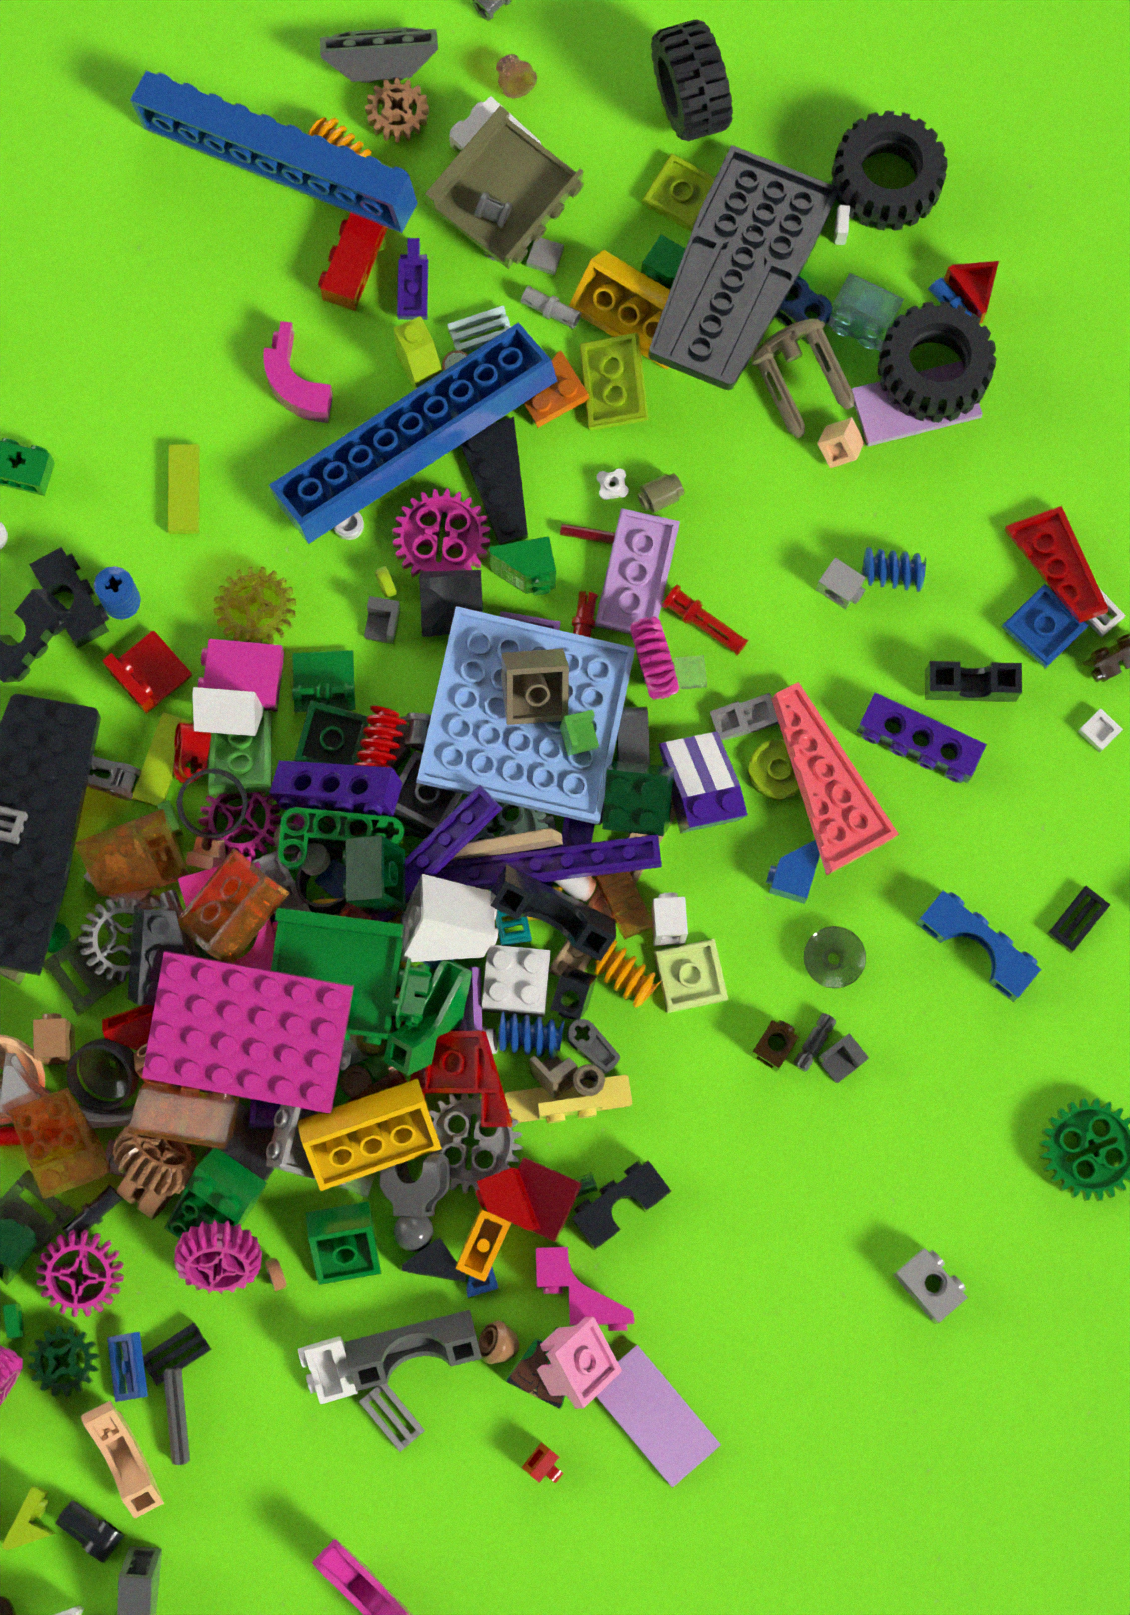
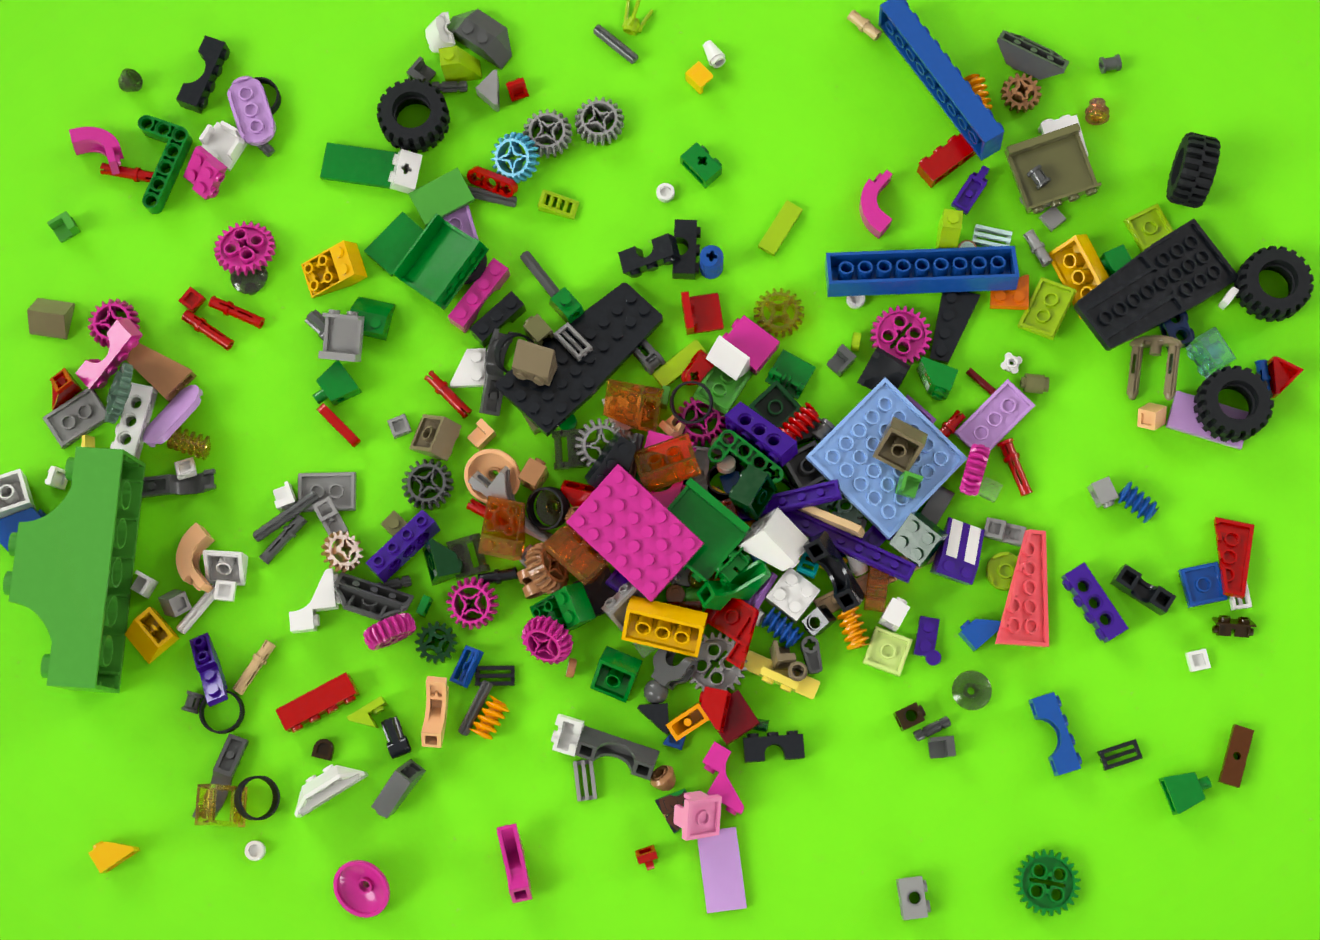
camera: 40 degrees right, 0 degrees up
none -> light orange piece [469,695,510,740]
none -> tan pin [847,10,882,41]
none -> dark purple hinge [913,616,941,666]

